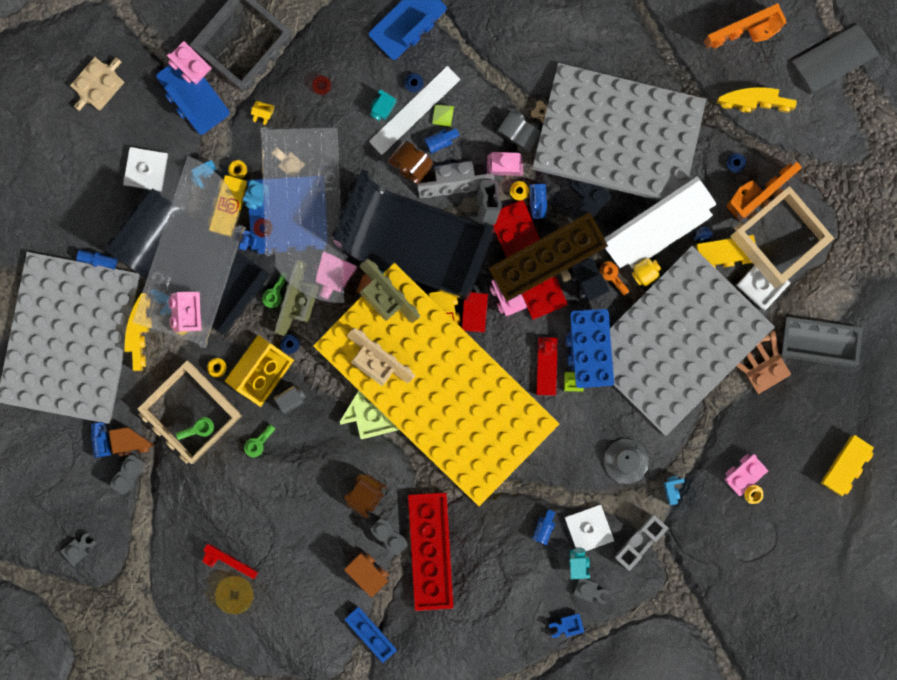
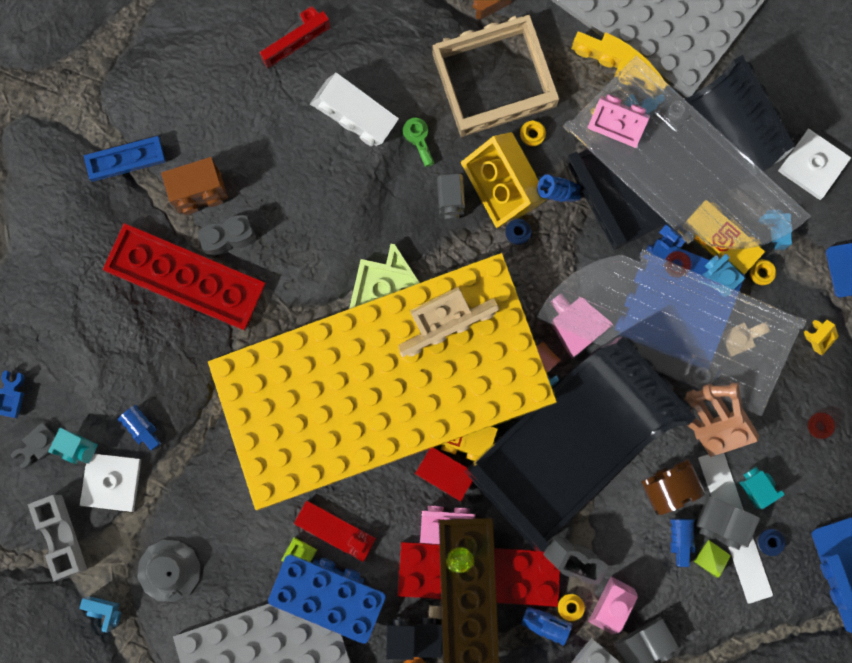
camera: 120 degrees right, 5 degrees down
blue pin [77,250,117,270] -> none
bright green plate [176,417,214,440] -> none
clear yellow plate [215,576,254,614] -> none
bright green plate [262,272,288,308] -> none
olive bracket [275,260,319,336] -> none
reddish brown brick [344,473,387,518] -> none
olive bracket [360,259,420,323] -> none
light grey bracket [418,161,494,198] -> none
none -> white wedge [310,73,399,146]
none -> clear neon green plate [447,547,474,573]
none -> blue hinge [537,175,581,202]
none -> nougat plate [684,383,759,457]
none -> dark grey brick [695,496,760,550]

